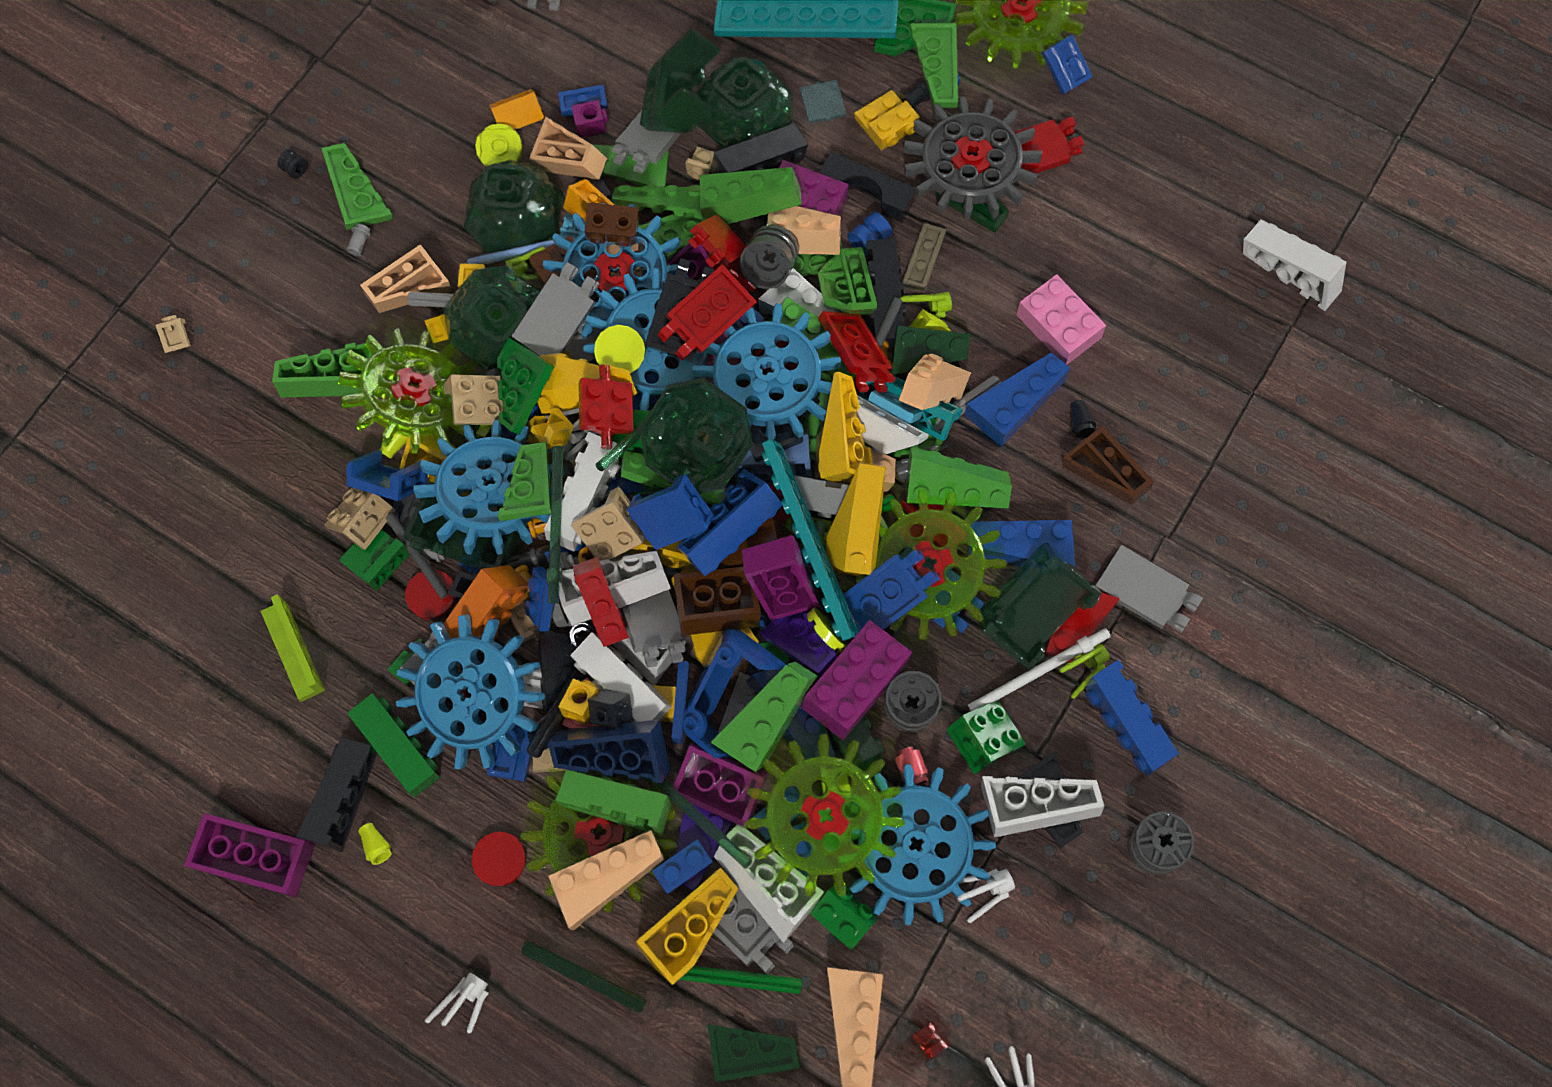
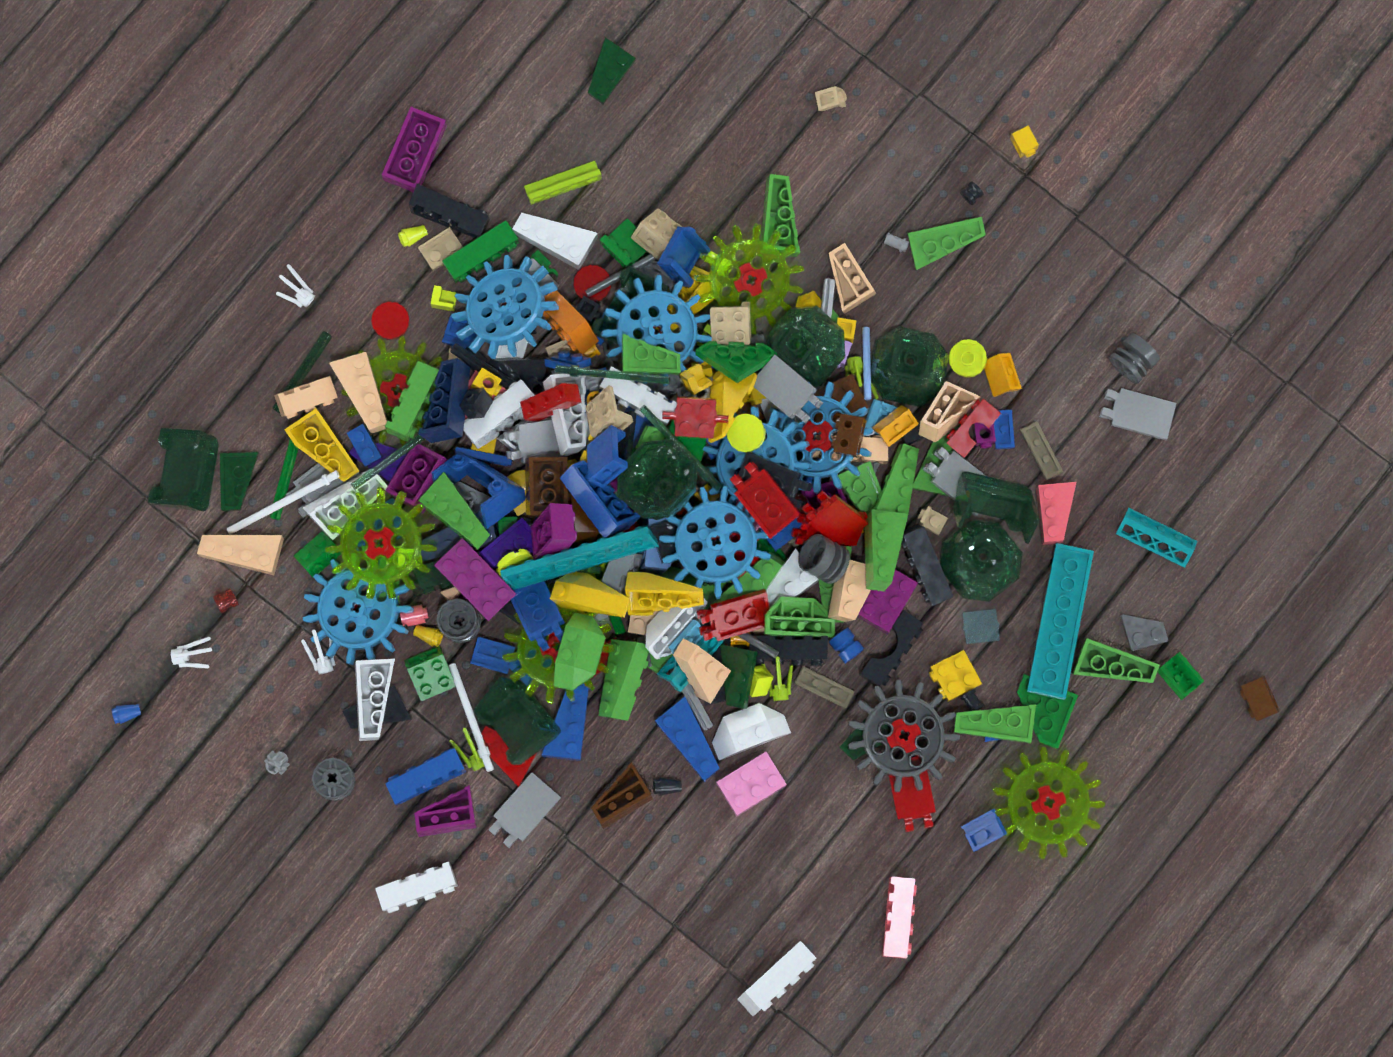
camera: 90 degrees right, 10 degrees up
none -> white bar [227,470,340,535]
none -> light grey gear [264,751,290,775]
none -> light nougat wedge [274,376,338,419]
none -> white wedge [375,862,458,913]
none -> yellow cone [413,625,443,647]
none -> magenta wedge [414,785,477,837]
none -> tan plate [418,227,463,271]
none -> neon yellow panel [431,285,457,312]
none -> light nougat slope [440,587,461,601]
none -> blue plate [470,637,515,674]
none -> white wedge [512,213,598,270]
none -> bright green wedge [554,613,606,691]
none -> dark green wing [588,37,636,105]
none -> white wedge [712,703,791,761]
none -> wedge [882,877,917,959]
none -> arch [946,398,1001,458]
none -> yellow brick [1010,125,1039,158]
none -> dark tan tile [1020,422,1063,481]
none -> coral wedge [1036,482,1076,545]

